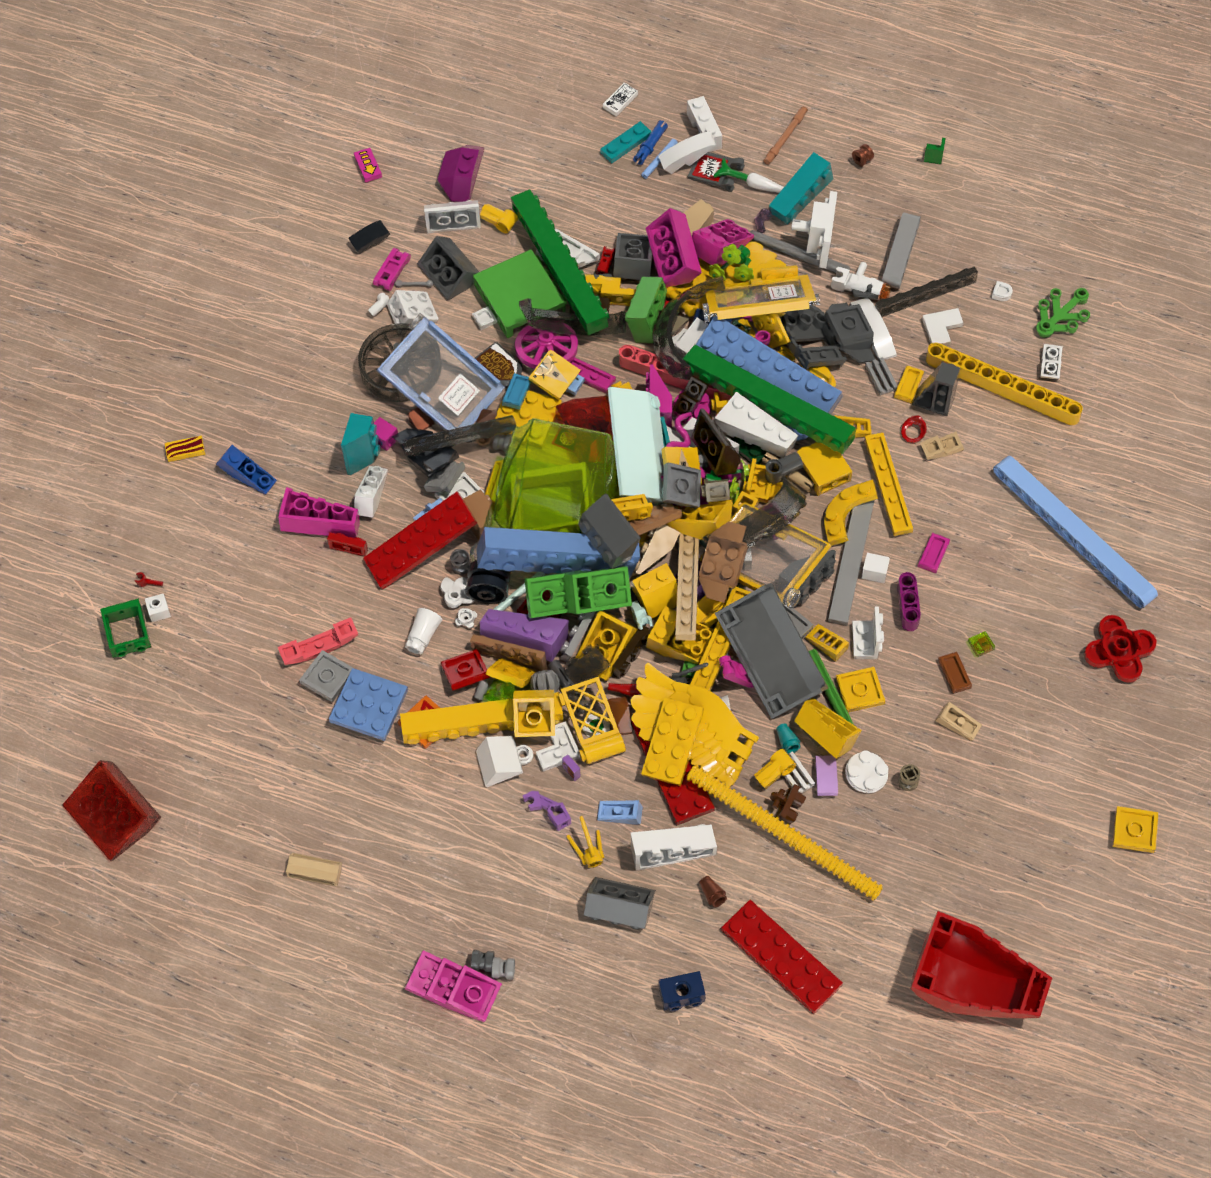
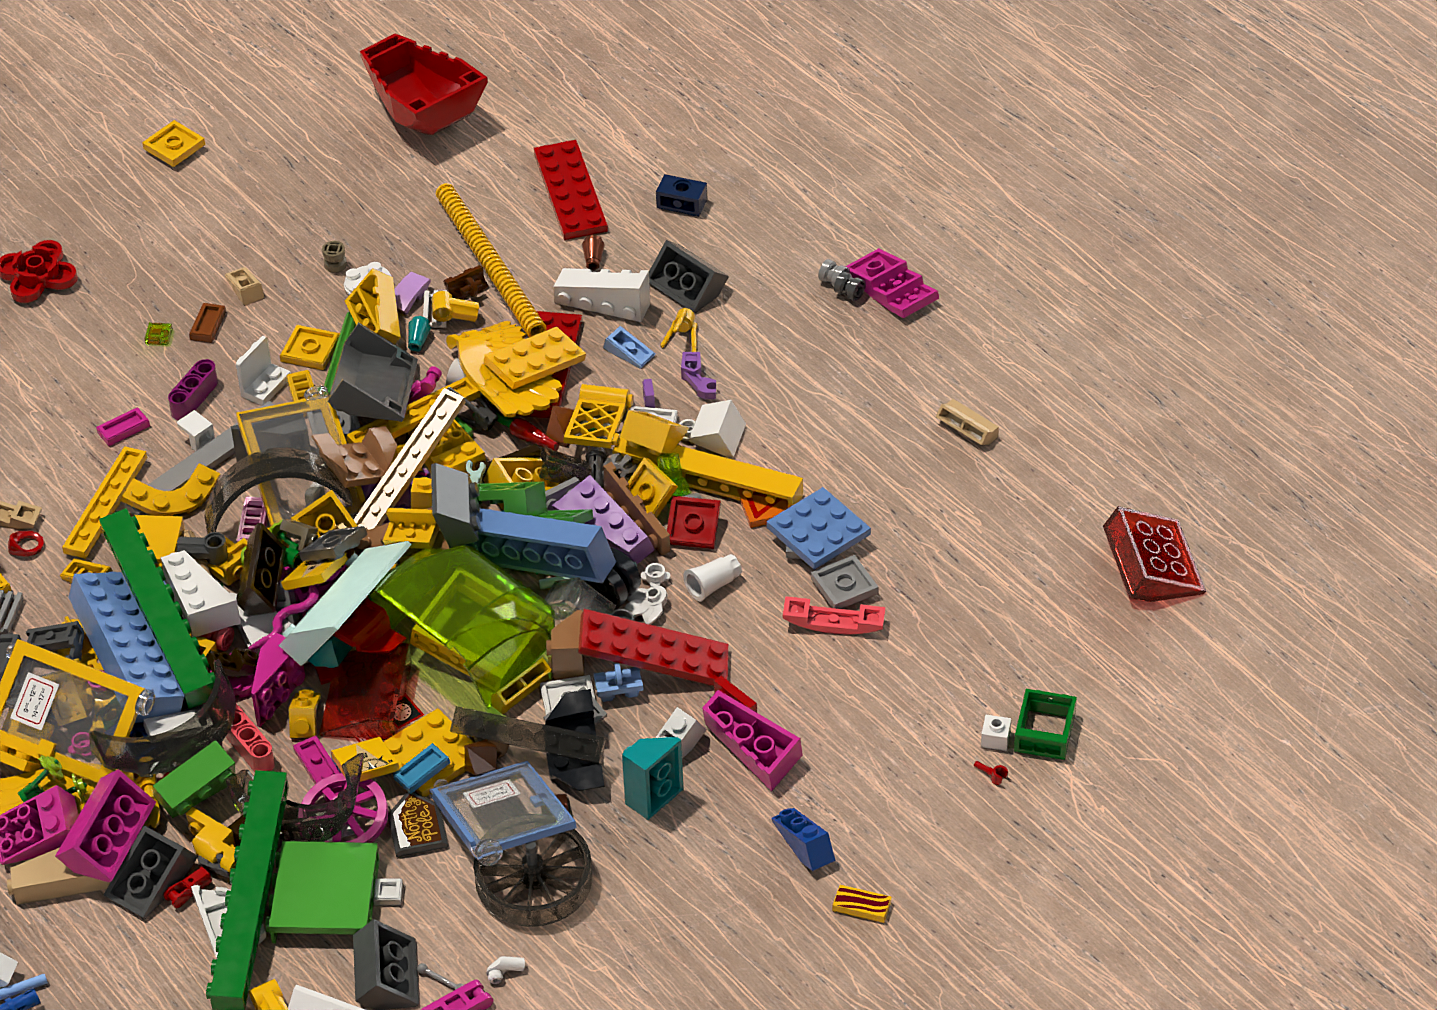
camera: 150 degrees left, 15 degrees down
dark pink brick [374,417,398,451] -> none
white bracket [387,290,438,333] -> none

